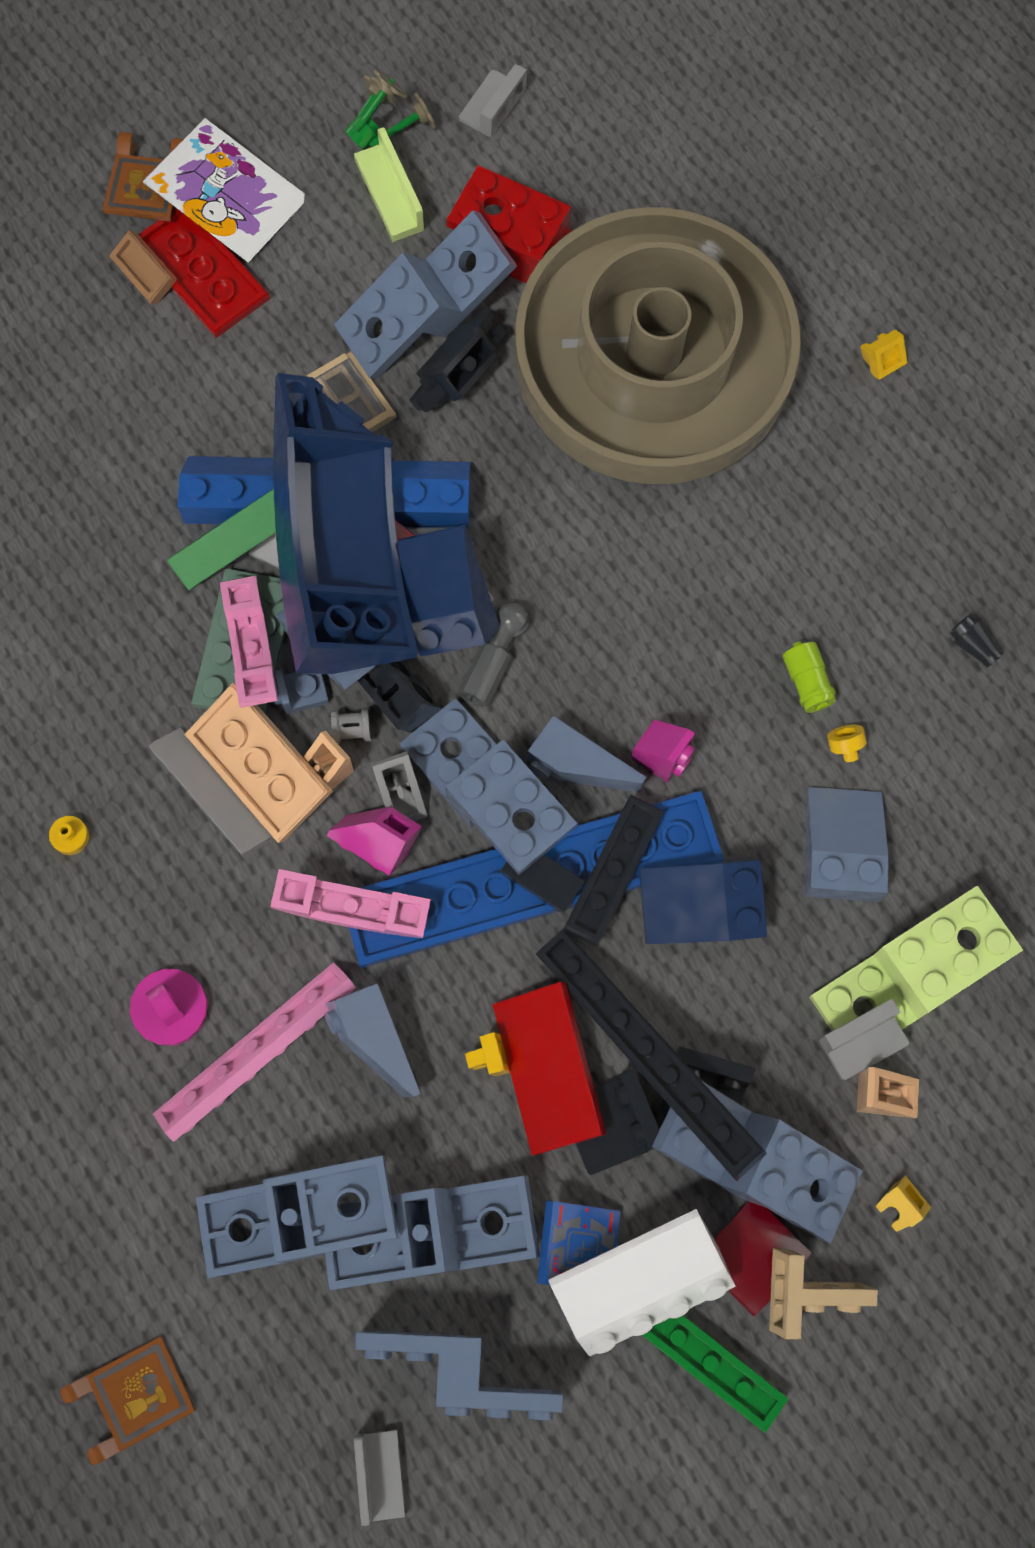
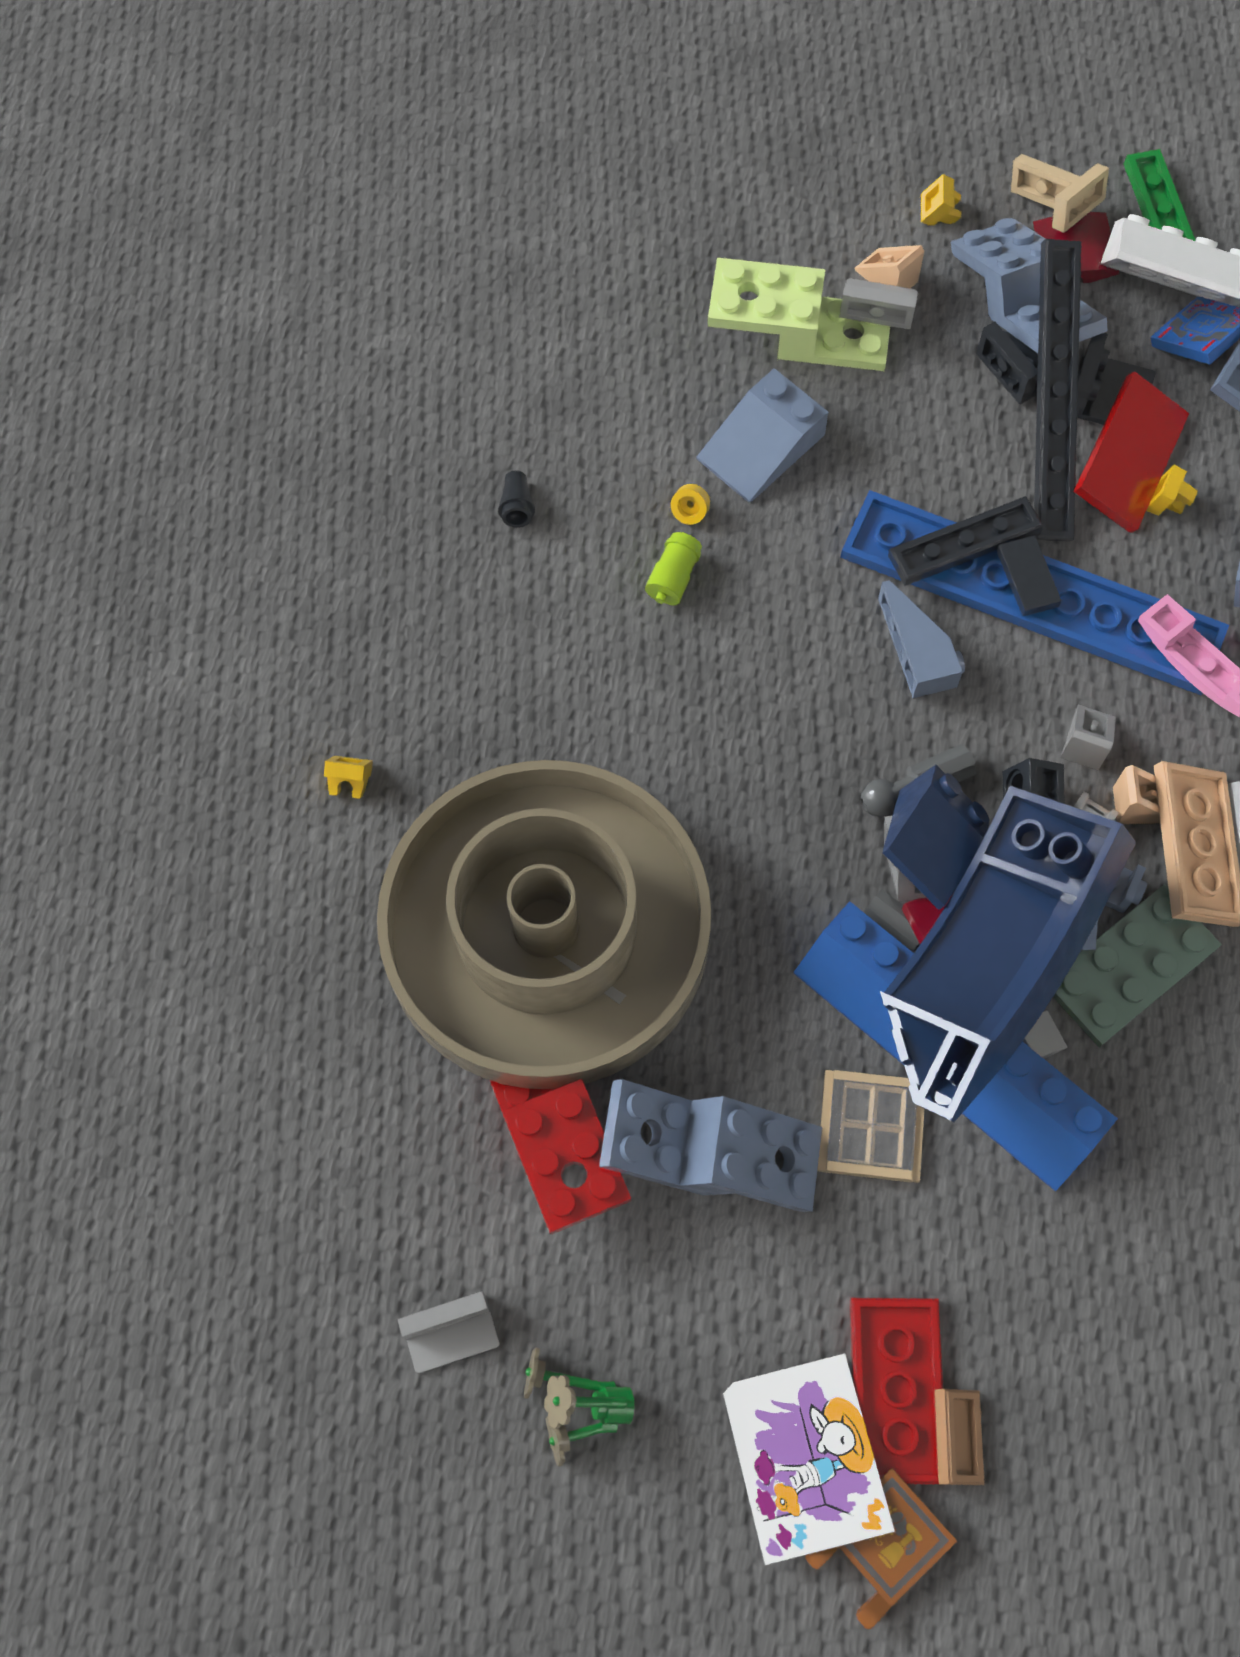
camera: 135 degrees left, 5 degrees down
green tile [167,488,276,590] -> none
bright pink slope [220,576,278,708] -> none
dark pink slope [327,807,422,876] -> none
yellowish green panel [354,127,424,242] -> none
sand blue bracket [399,698,578,875] -> none
black hinge [409,307,507,412] -> none
dark pink slope [631,720,695,783] -> none
dark blue slope [639,857,767,944] -> none

